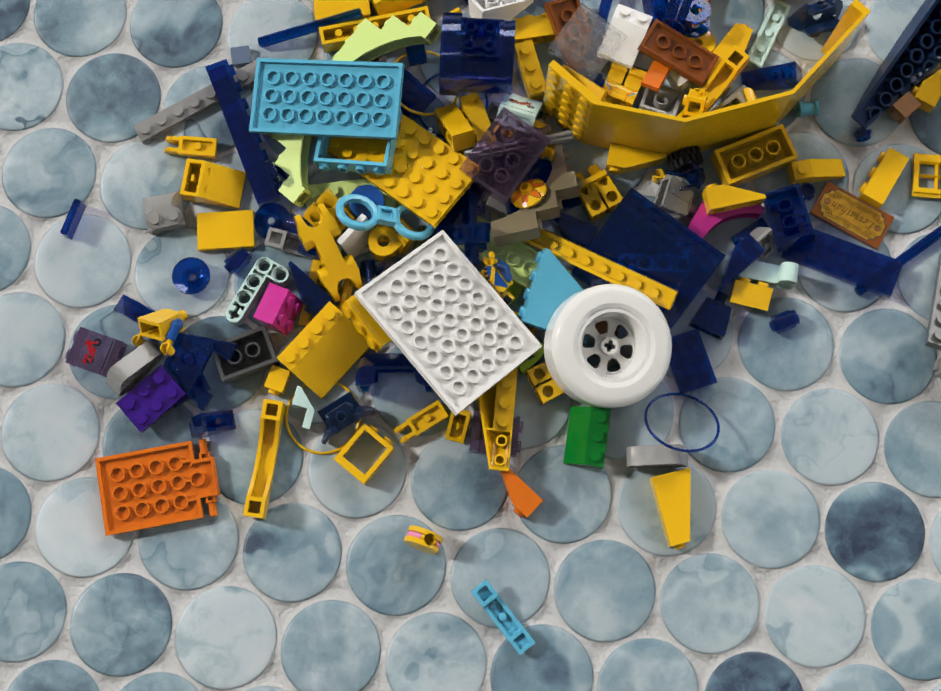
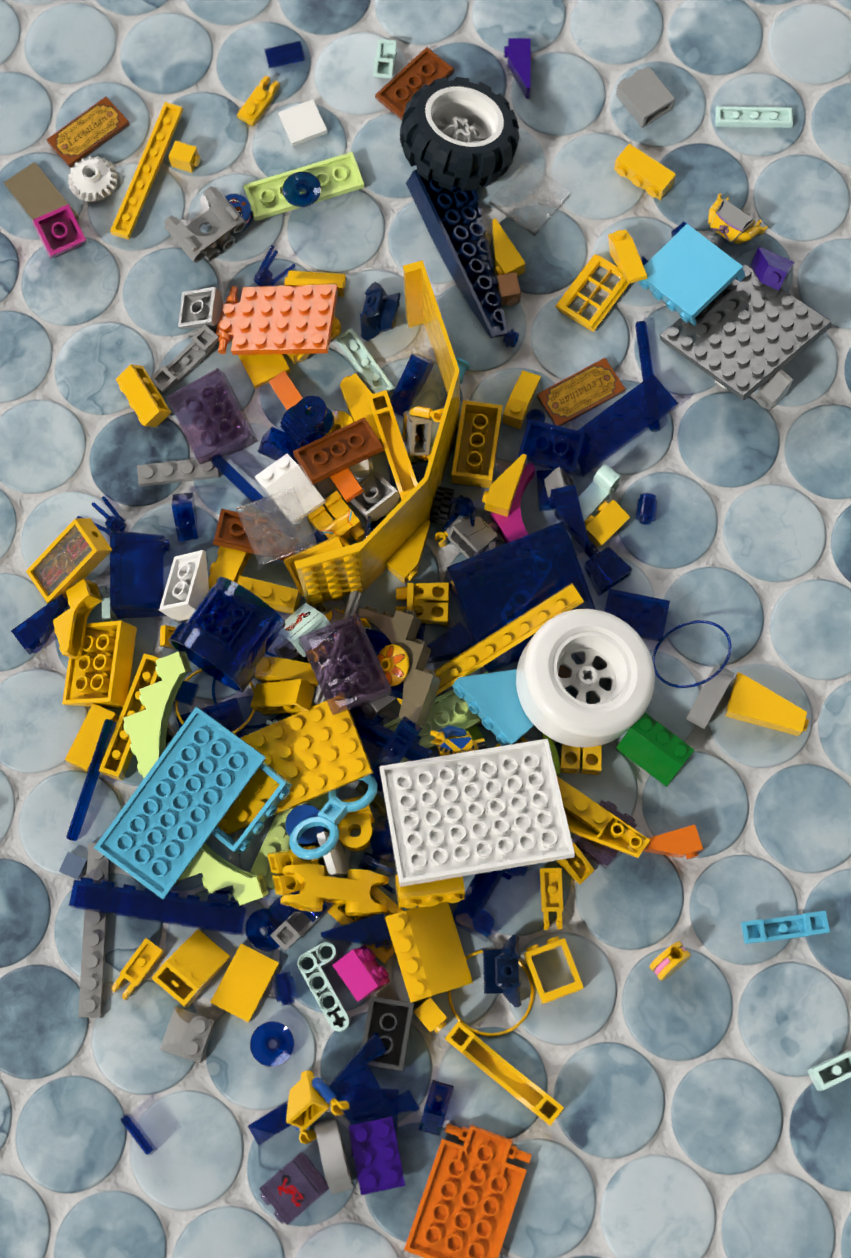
camera: 55 degrees left, 5 degrees down
light aqua slope [291,386,315,431] -> none
yellow brick [682,88,711,116] -> none
yellow brick [858,147,909,209] -> none

